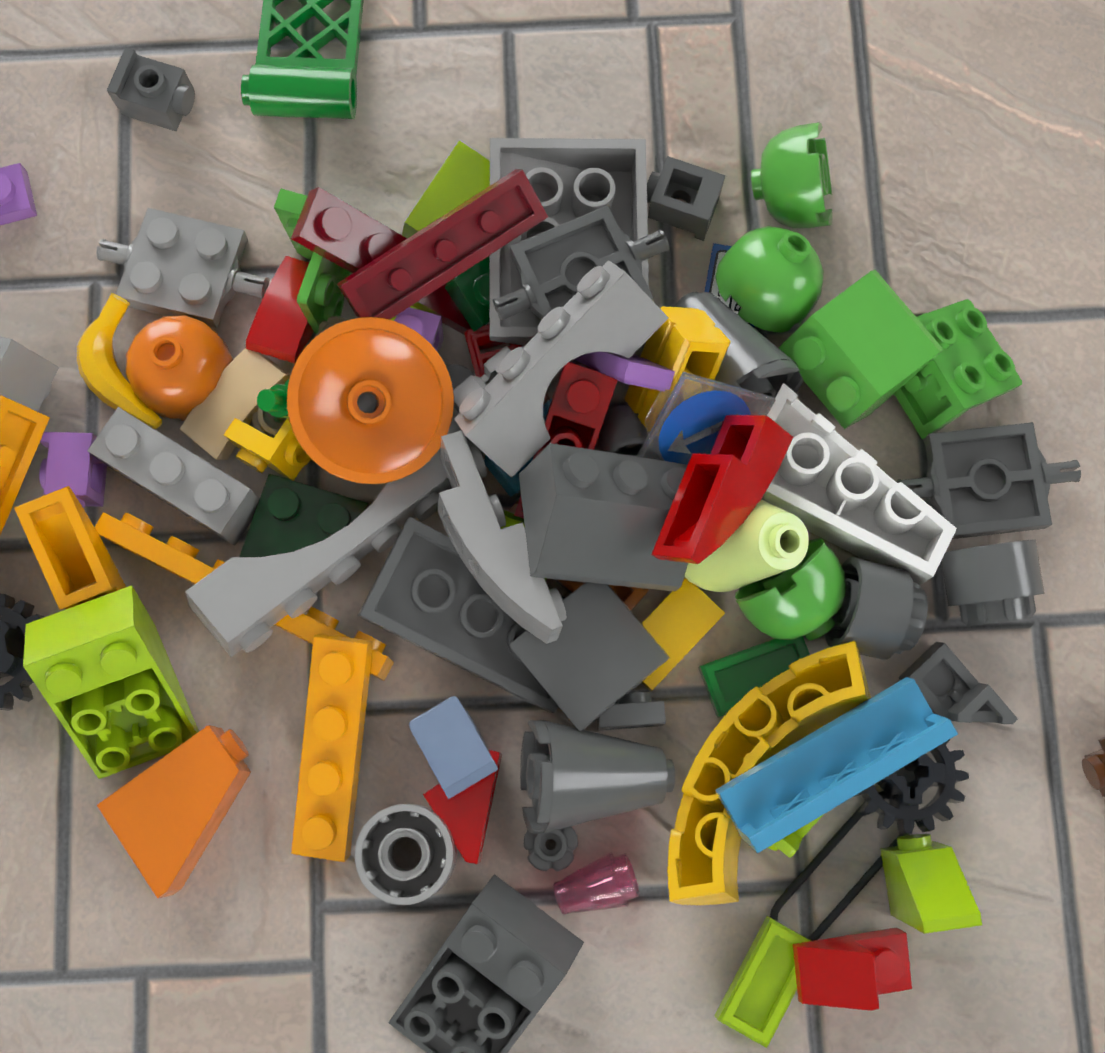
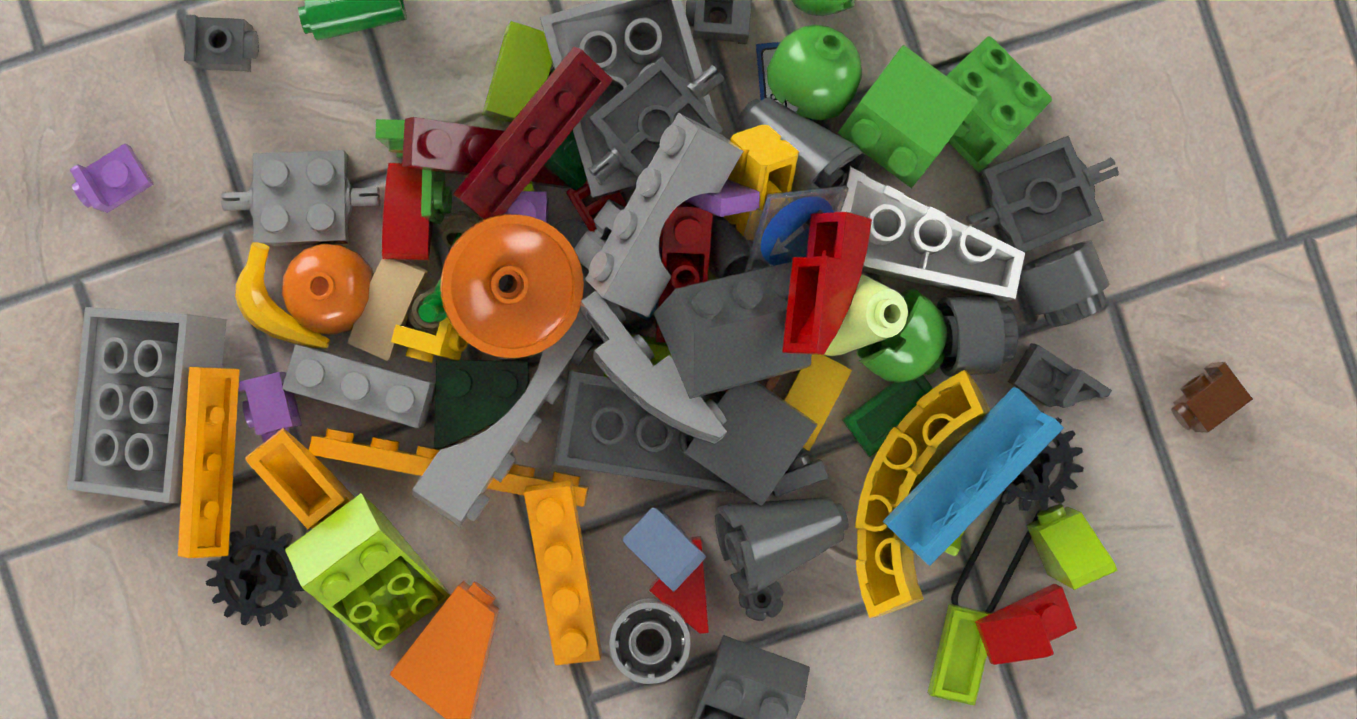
camera: 20 degrees left, 10 degrees up
clear pink cone [553,852,640,915] -> none

